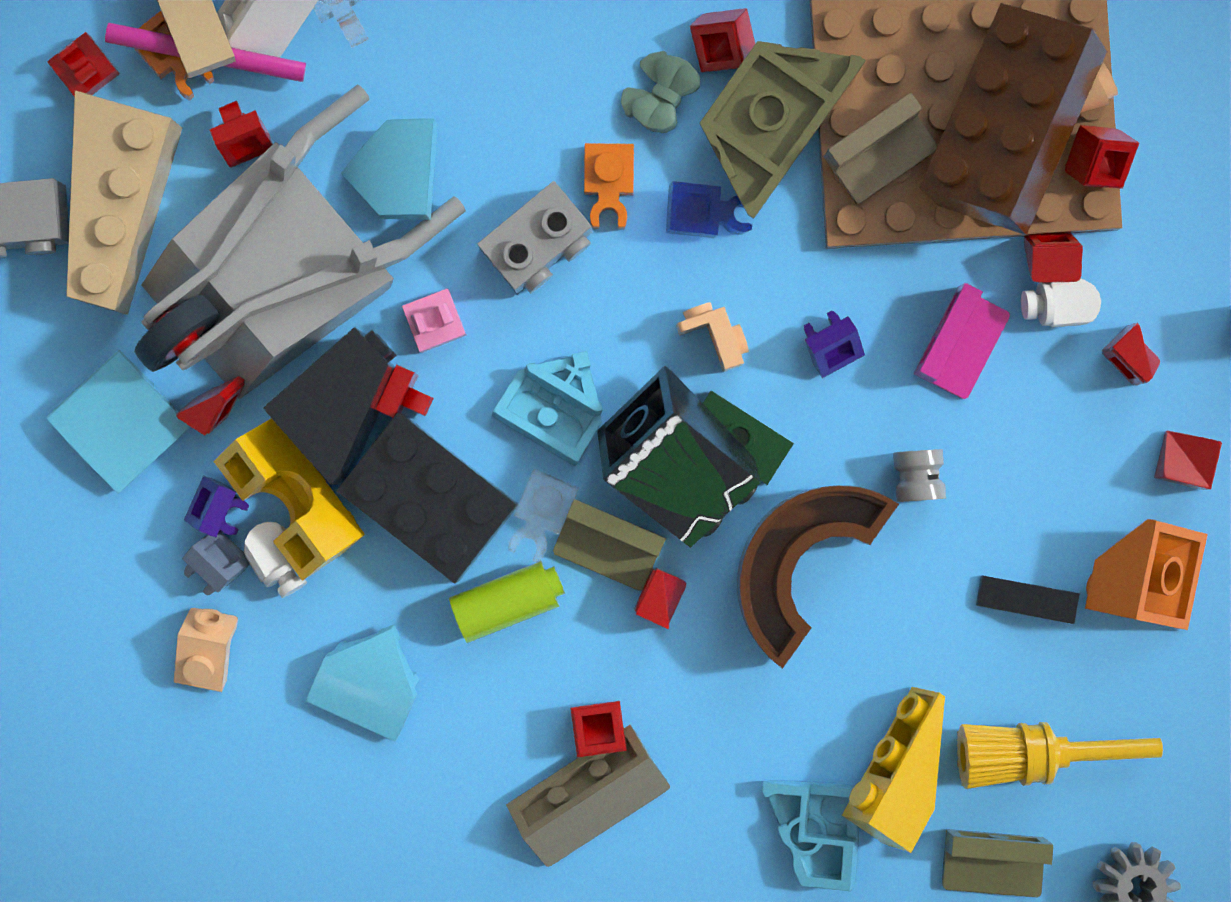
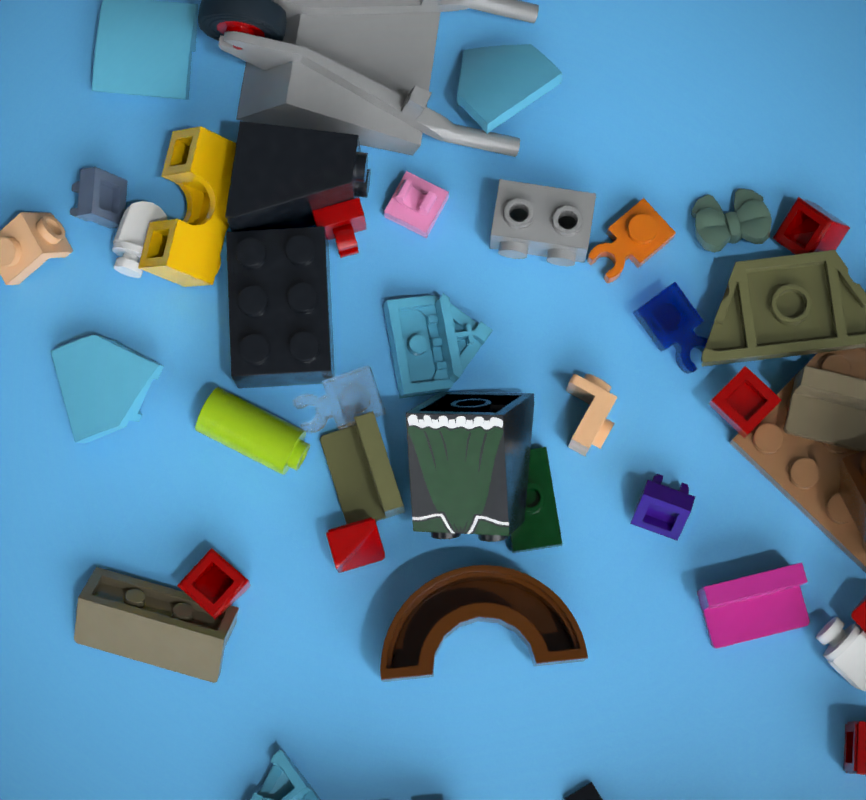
camera: 50 degrees right, 10 degrees down
red slope [176,376,245,436] -> none
dark purple tile [184,475,249,538] -> none
light grey wheel [893,449,946,502] -> none
none -> red tile [709,366,782,438]

